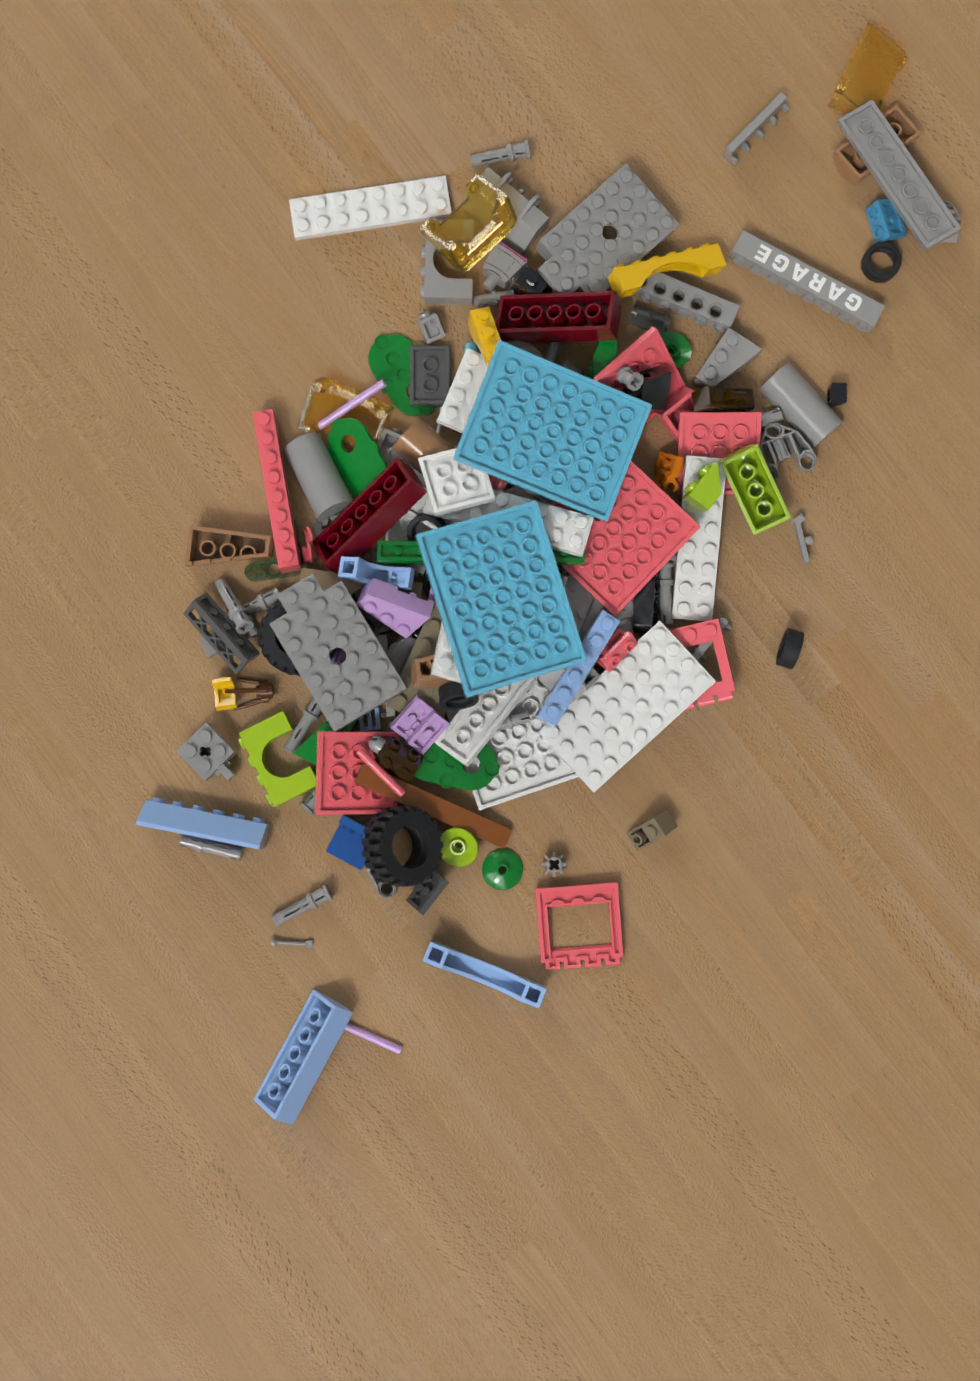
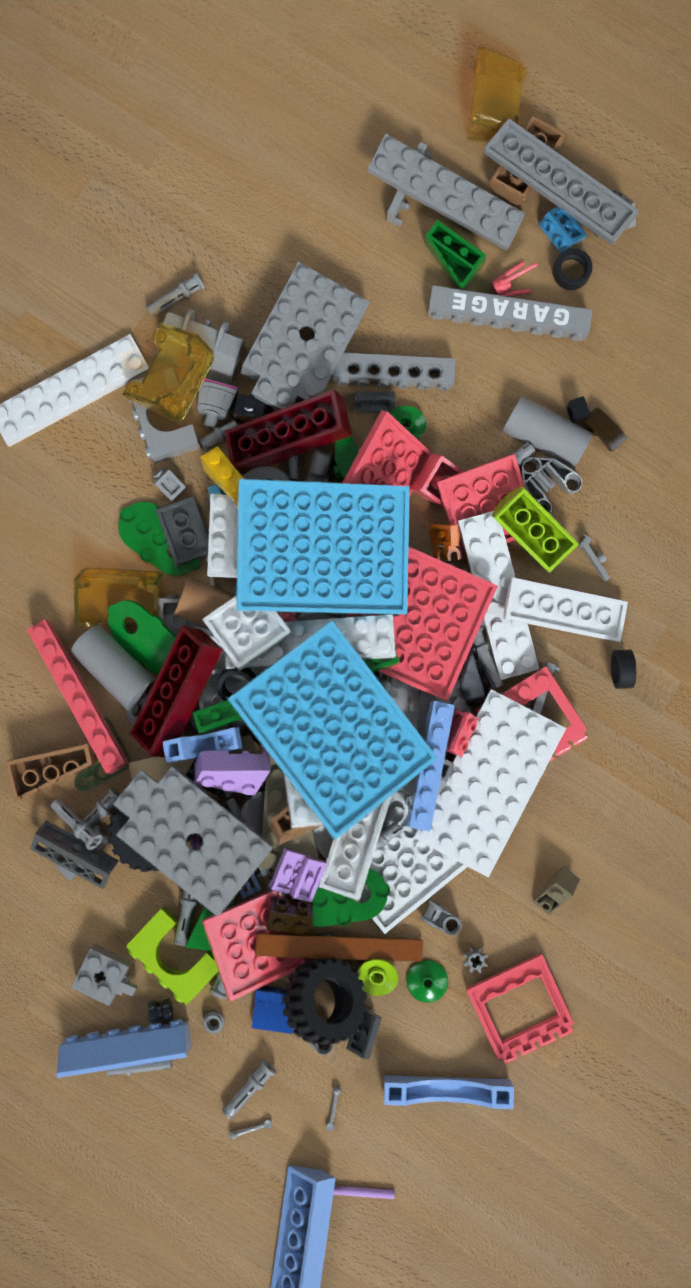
camera: 20 degrees left, 0 degrees up
yellow bracket [212,677,237,711] -> none
reddish brown plant [224,677,274,711] -> none
coral plate [301,526,316,564] -> none
lavender bar [317,379,387,430] -> none
coral bar [356,748,406,797] -> none
light grey hinge [368,736,386,754] -> none
black tyre [438,681,479,710] -> none
yellow arch [607,243,727,299] -> none
light grey bush [616,366,644,391] -> none
black torso [623,366,671,410] -> none
lime slope [683,462,722,513] -> none
dark brown piece [692,386,755,412] -> none
light grey wedge [693,328,763,389] -> none
none -> black wheel [148,998,173,1023]
none -> light grey plate [203,1011,224,1034]
none -> light grey piece [310,449,335,476]
none -> light grey hinge [326,1086,341,1131]
none -> light grey plate [367,134,525,251]
none -> light grey piece [420,900,462,936]
none -> green wedge [425,220,486,290]
none -> coral plant [491,261,538,297]
none -> white plate [503,578,628,642]
none -> dark brown slope [582,407,627,451]

